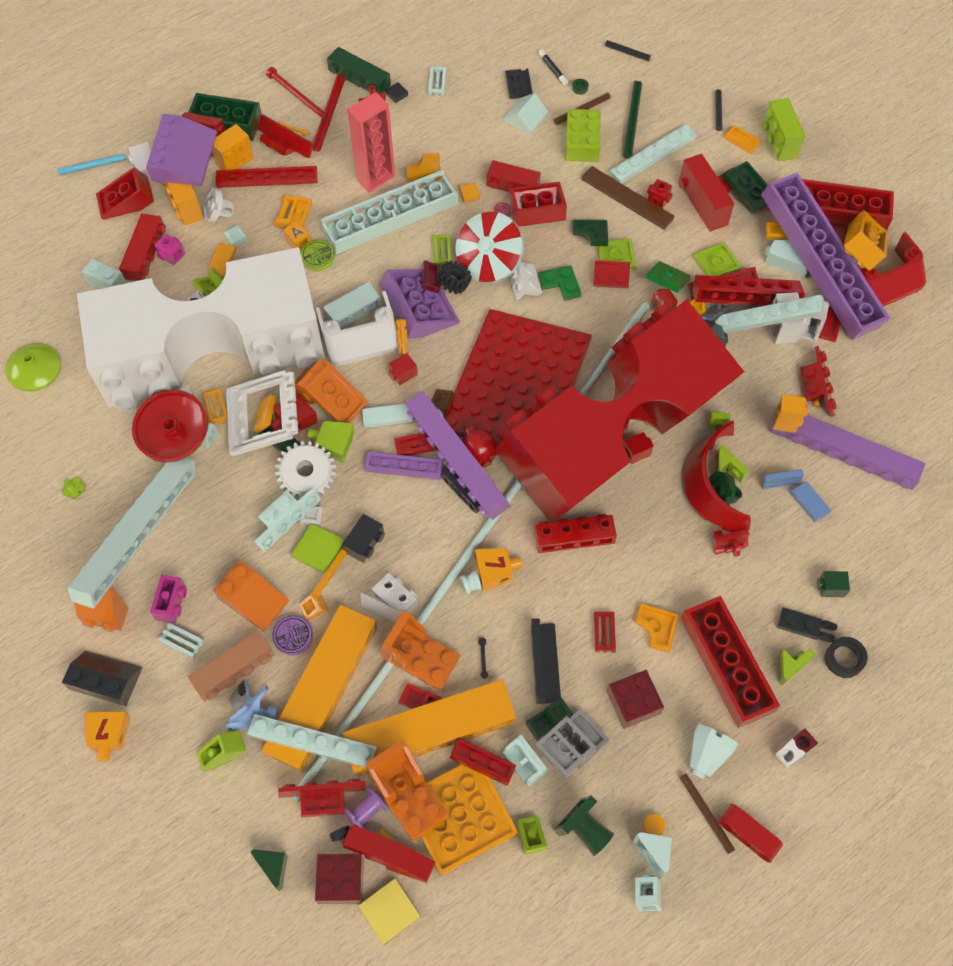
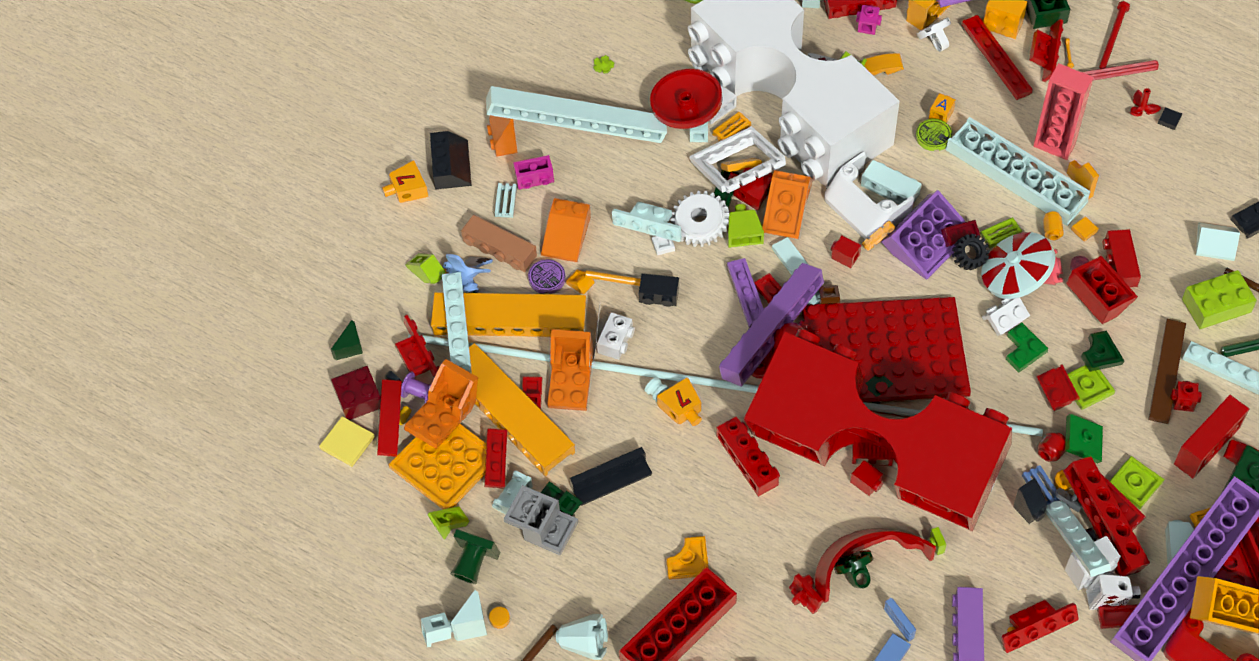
camera: 70 degrees right, 5 degrees down
light aqua tile [224,225,248,246] -> none
light orange plate [273,195,313,228] -> none
lime tile [291,523,345,574] -> none
dark green brick [327,47,391,94] -> none
light aqua tile [428,67,447,96] -> none
black hinge [478,637,488,679] -> none
red tile [594,612,616,653] -> none
dark red brick [606,669,664,729] -> none
lime slope [716,445,749,483] -> none
light orange brick [773,394,808,433] -> none
none -> light orange brick [1043,211,1064,241]

